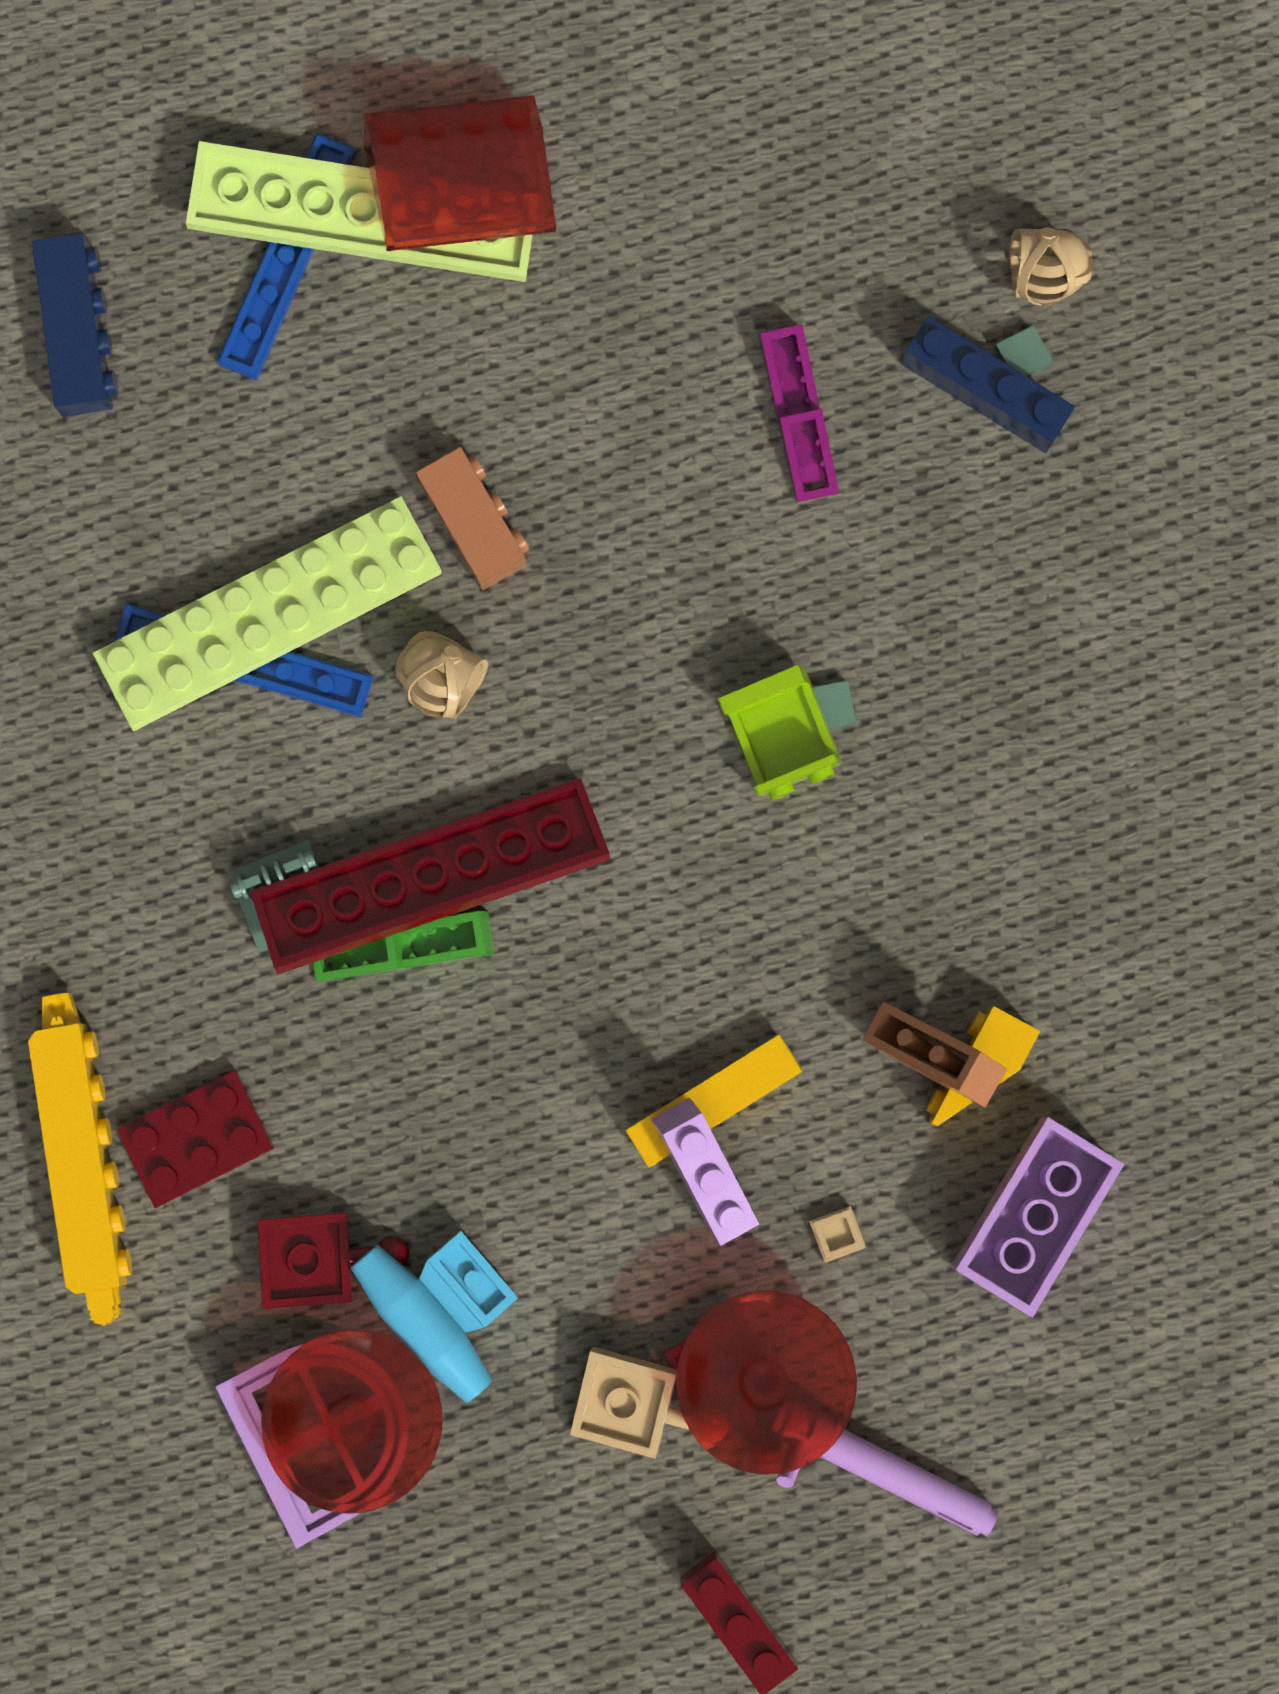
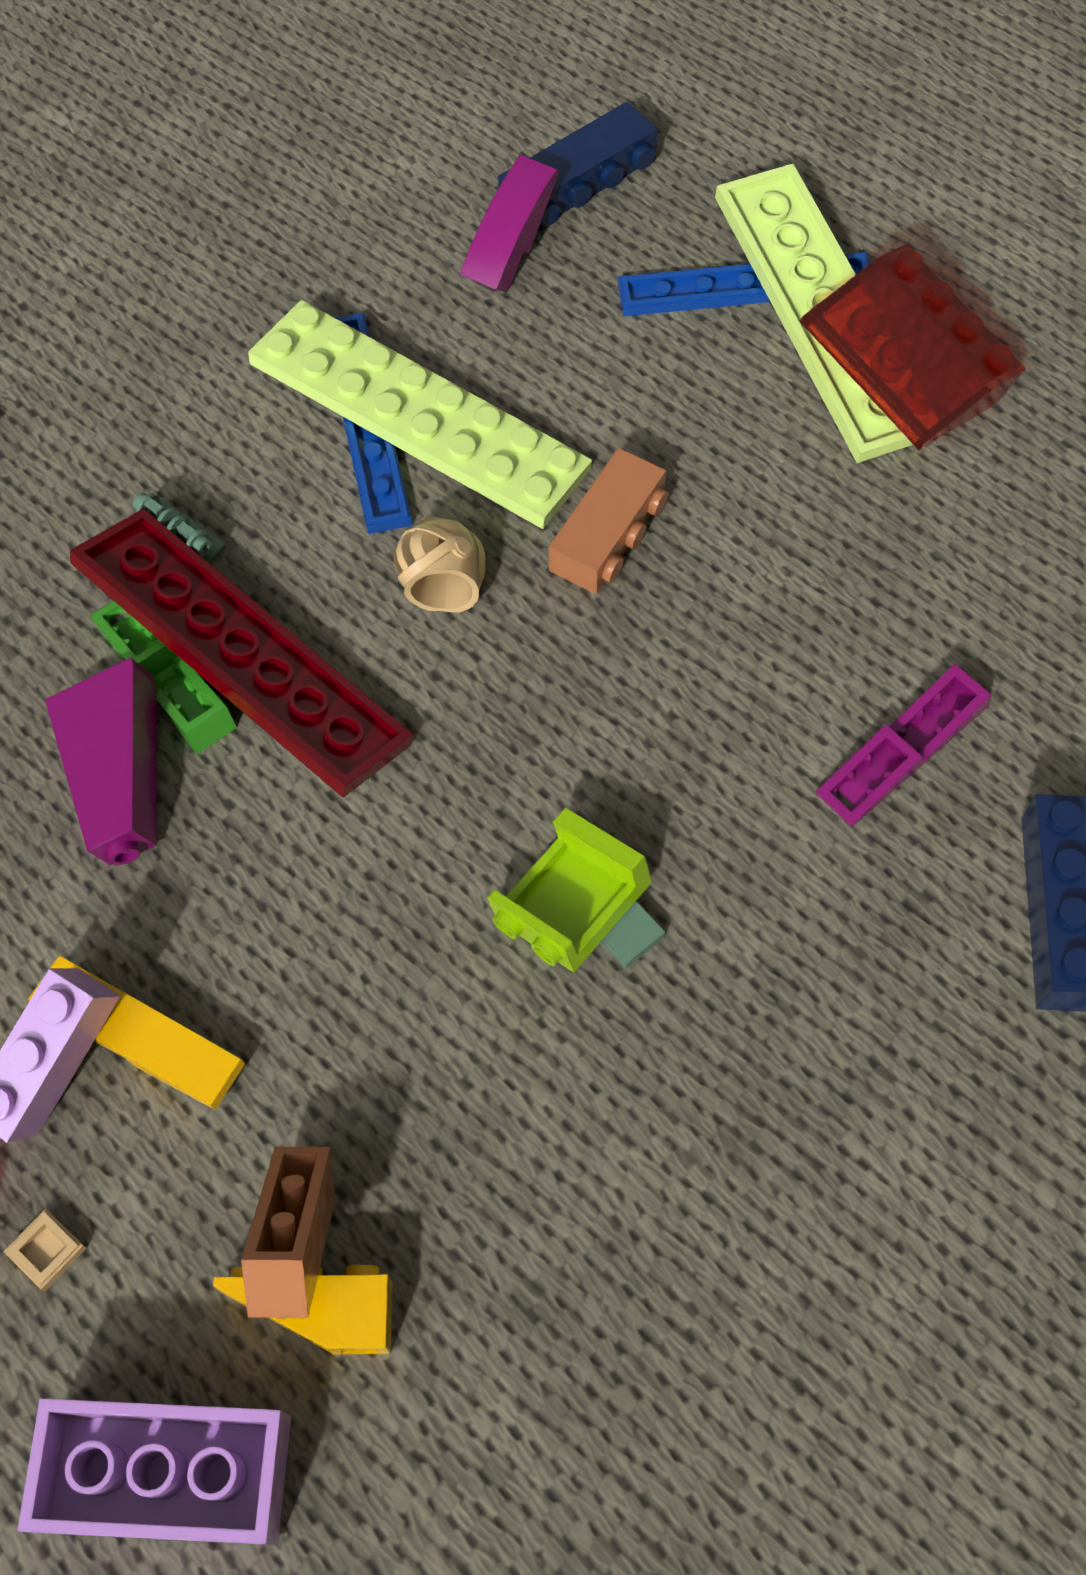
camera: 60 degrees right, 20 degrees down
none -> magenta slope [45,657,157,865]
none -> magenta slope [460,155,559,293]

